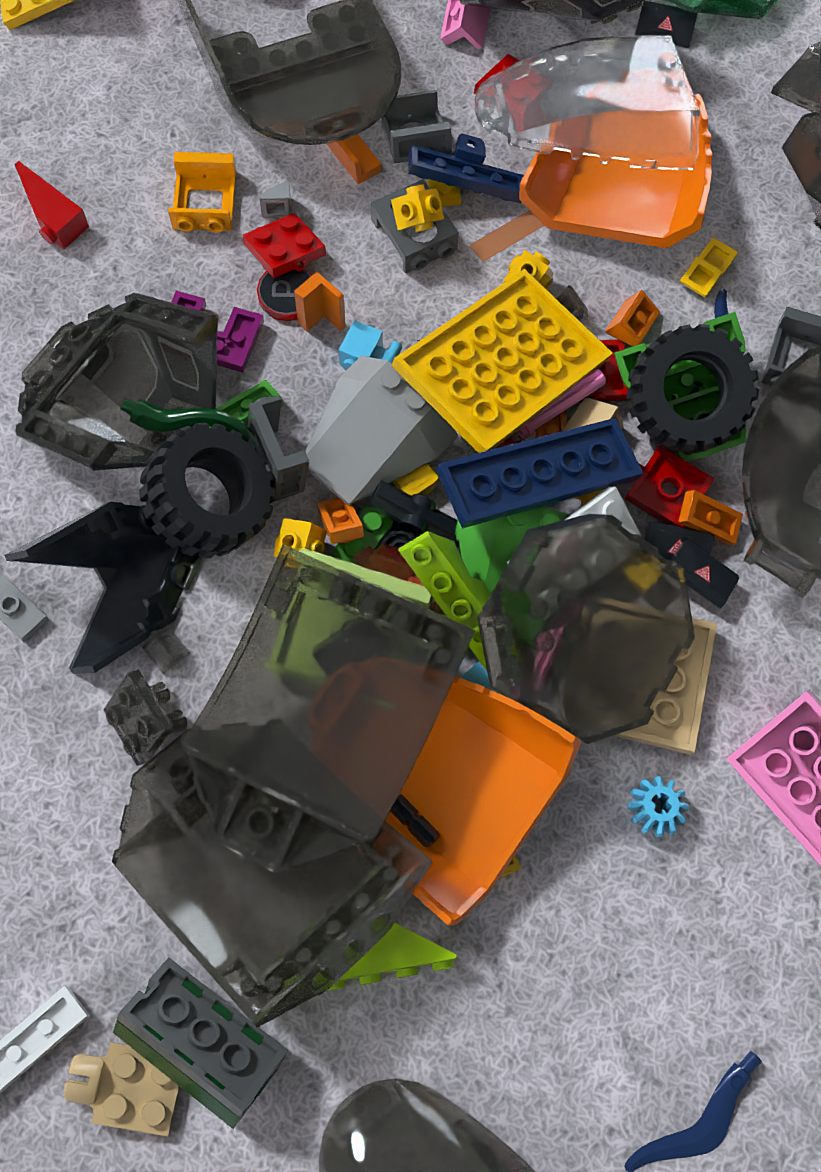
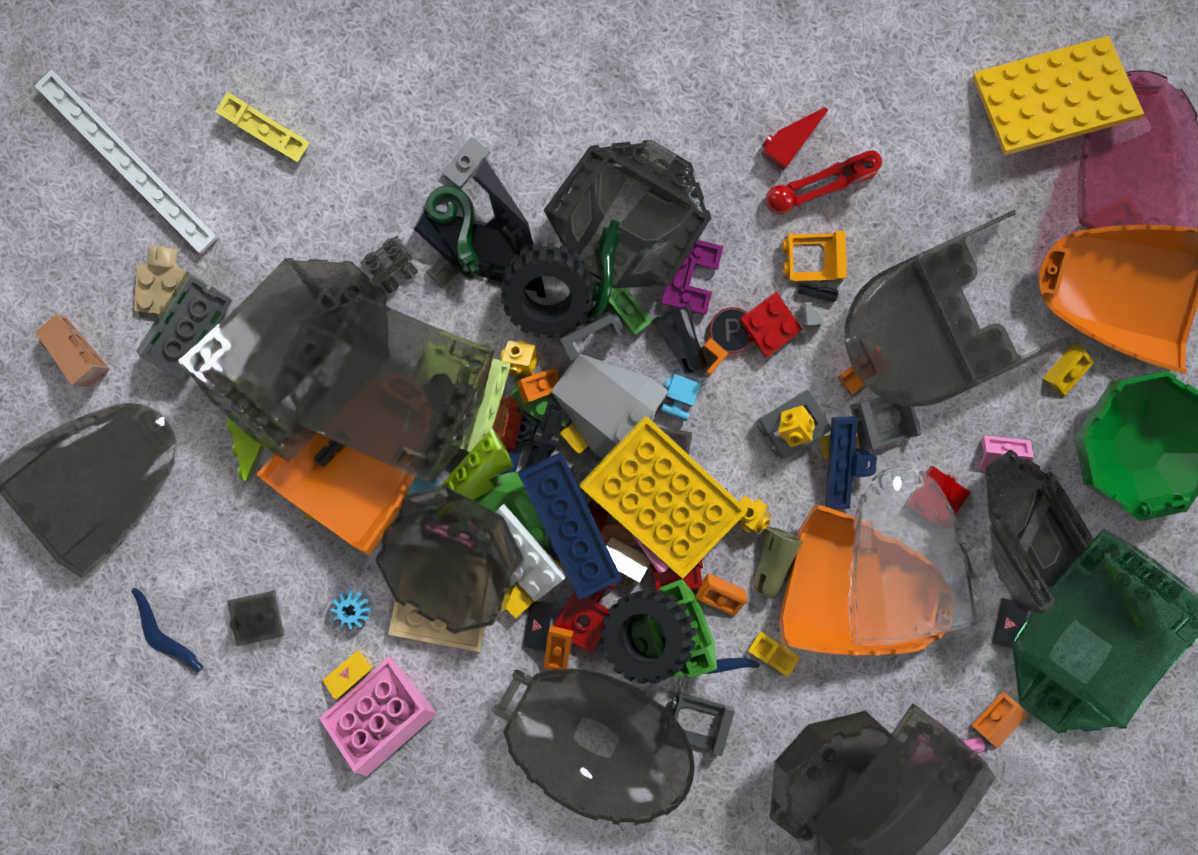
camera: 95 degrees right, 20 degrees up
nougat sticker [470,210,545,261] -> none
clear smoke slope [556,285,588,322] -> none
black slope [666,539,739,608] -> none
none -> clear smoke plate [227,590,285,646]
none -> yellow slope [323,650,373,700]
none -> dark green plant [426,185,480,276]
none -> black piece [652,304,707,374]
none -> olive piece [754,527,803,599]
none -> red piece [765,150,882,215]
none -> black piece [798,281,839,302]
none -> orange panel [972,691,1028,748]

